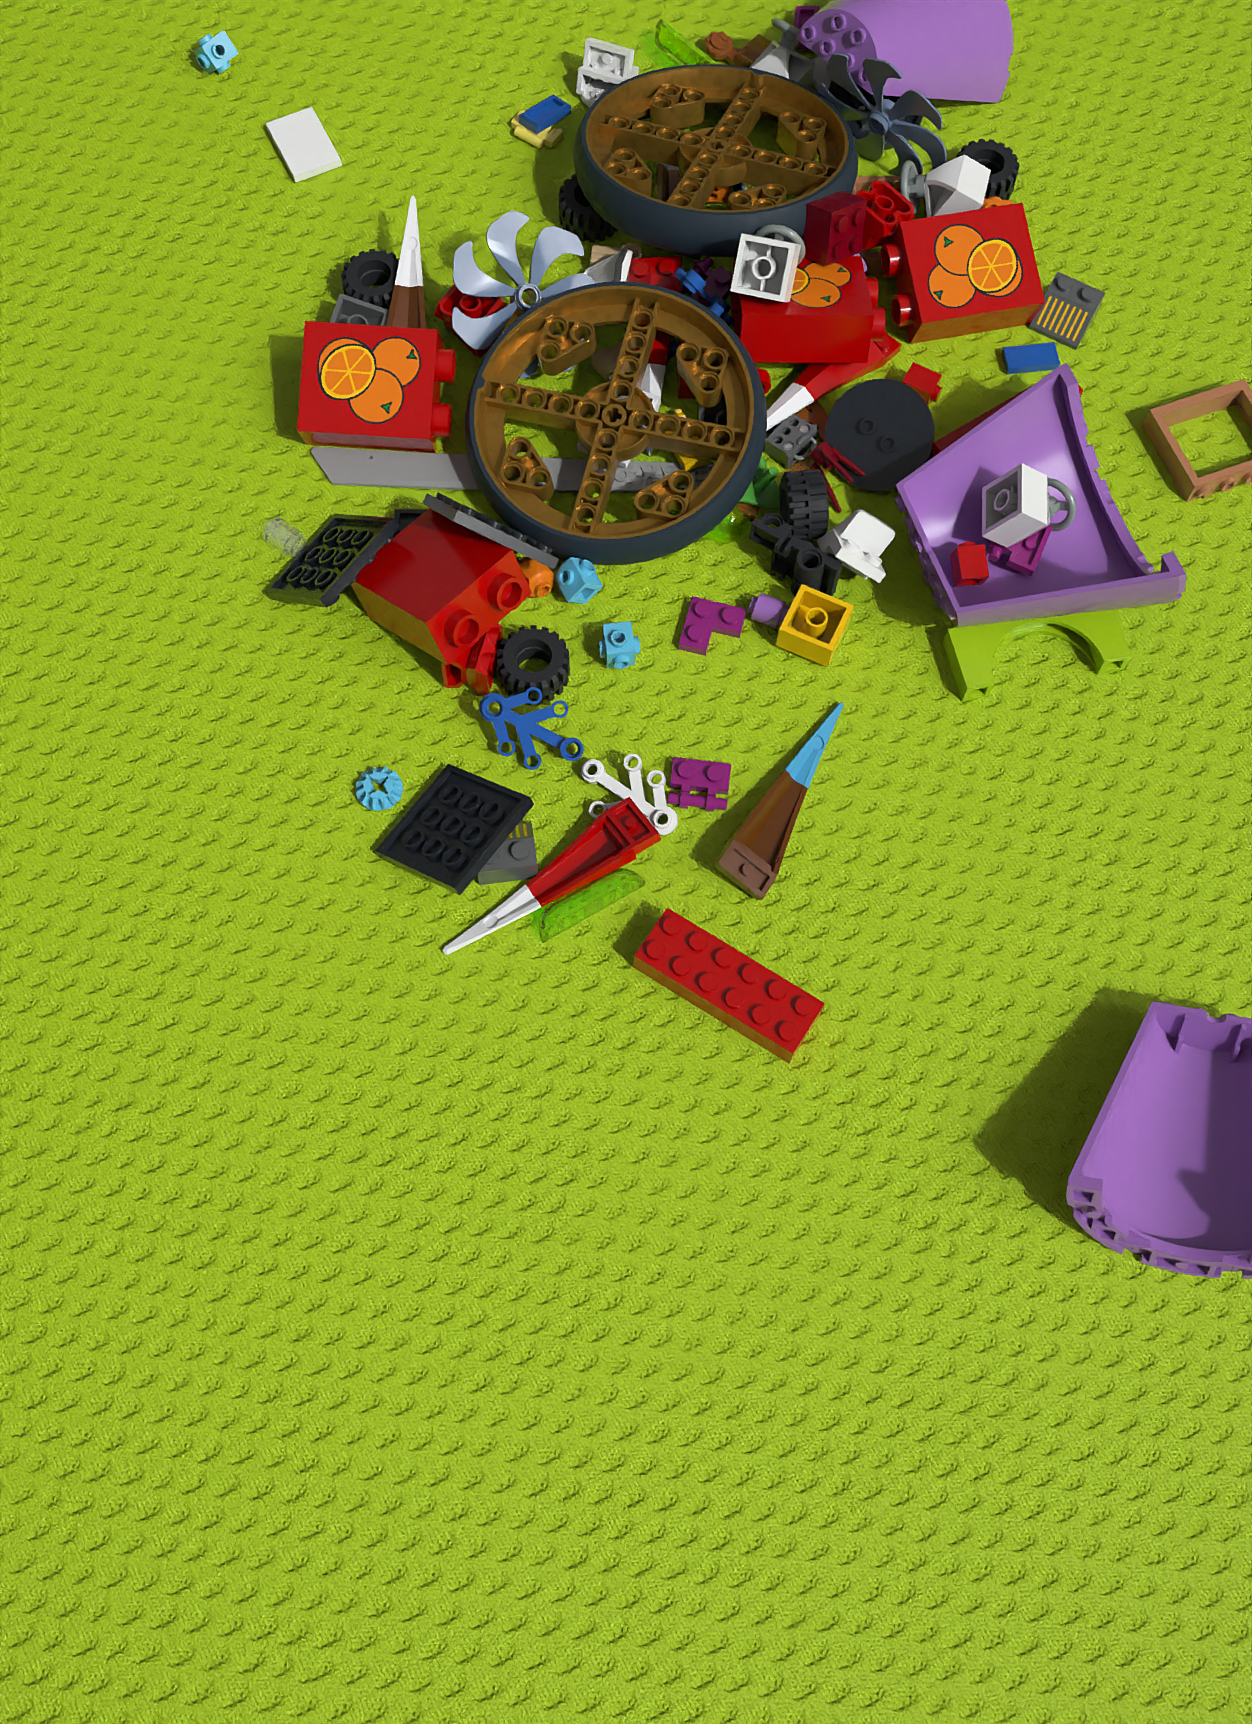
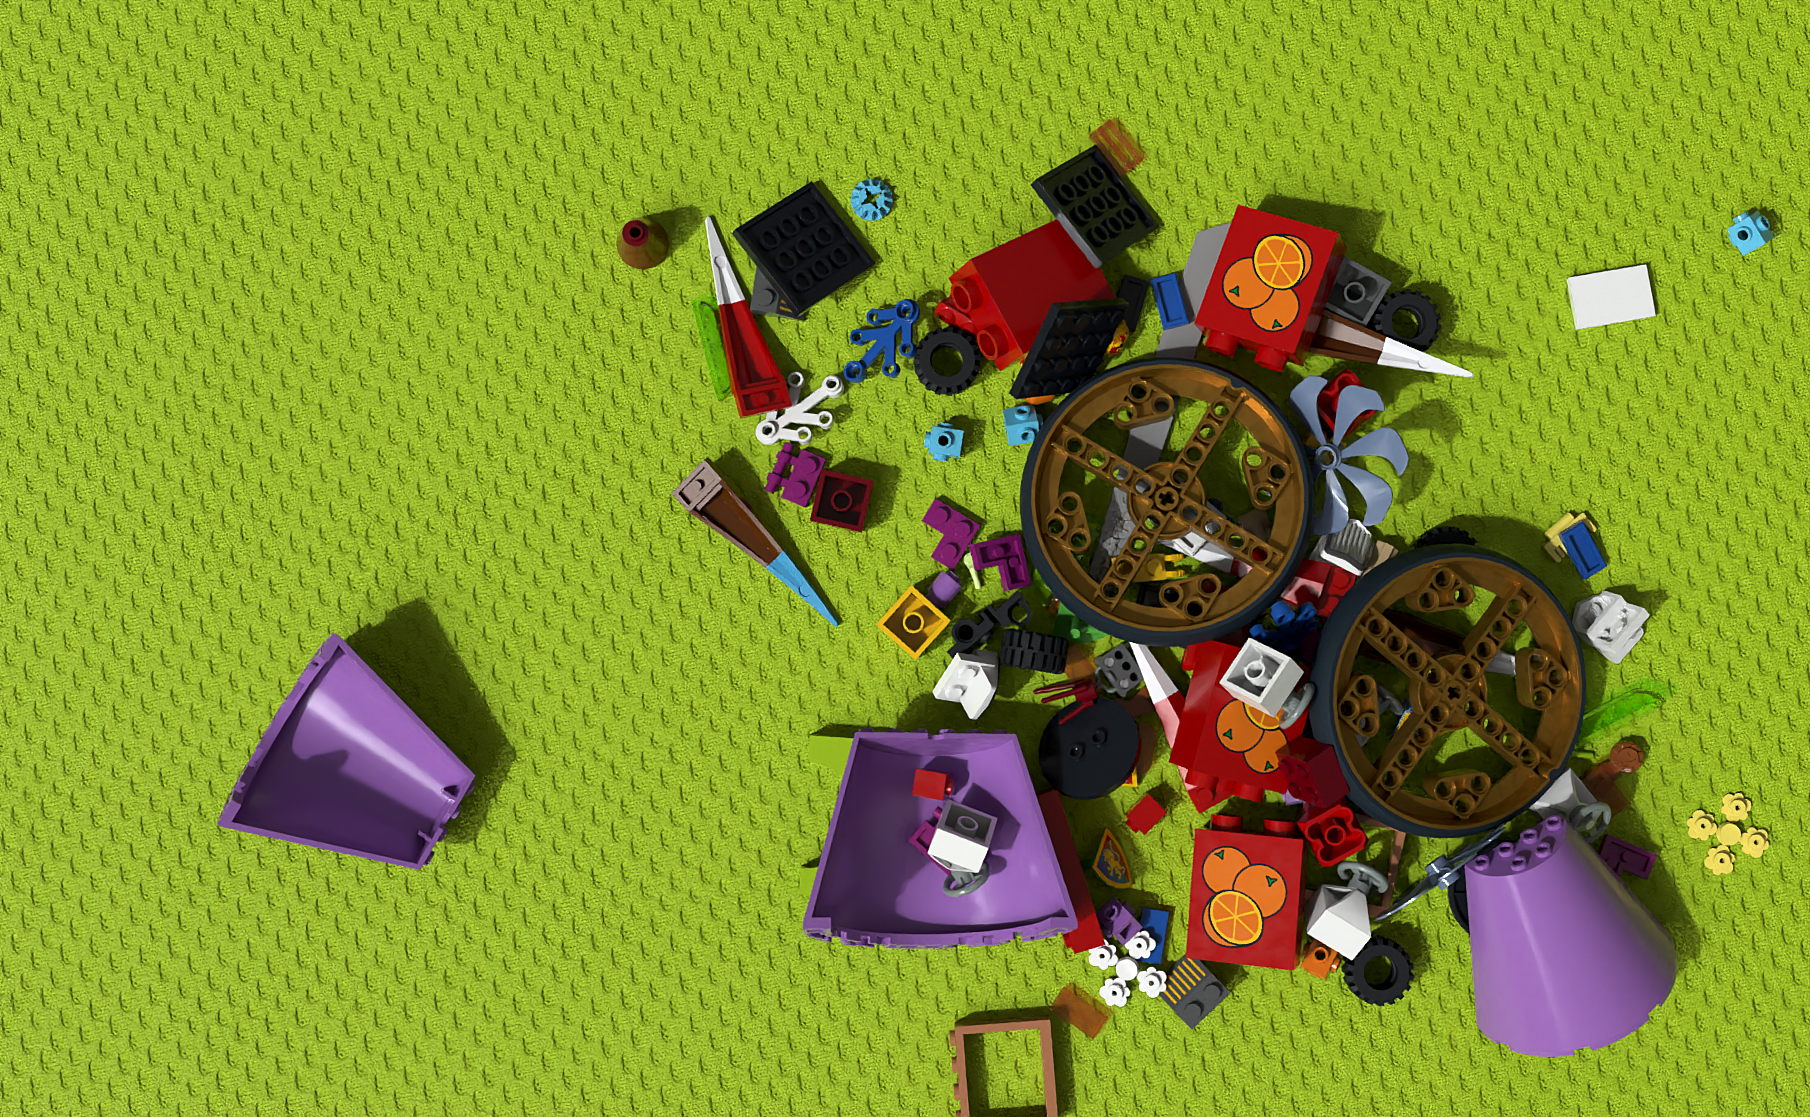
camera: 110 degrees right, 20 degrees up
clear brick [263,517,306,556] -> none
red brick [633,908,825,1064] -> none
none -> cone [616,217,669,270]
none -> dark red brick [810,469,874,534]
none -> yellowish green hand [963,552,982,589]
none -> magenta plate [969,534,1031,591]
none -> clear orange tile [1049,986,1108,1039]
none -> shield [1081,827,1133,889]
none -> clear orange tile [1089,119,1143,177]
none -> white plant [1089,930,1167,1007]
none -> medium lavender brick [1096,897,1143,946]
none -> blue tile [1150,273,1189,331]

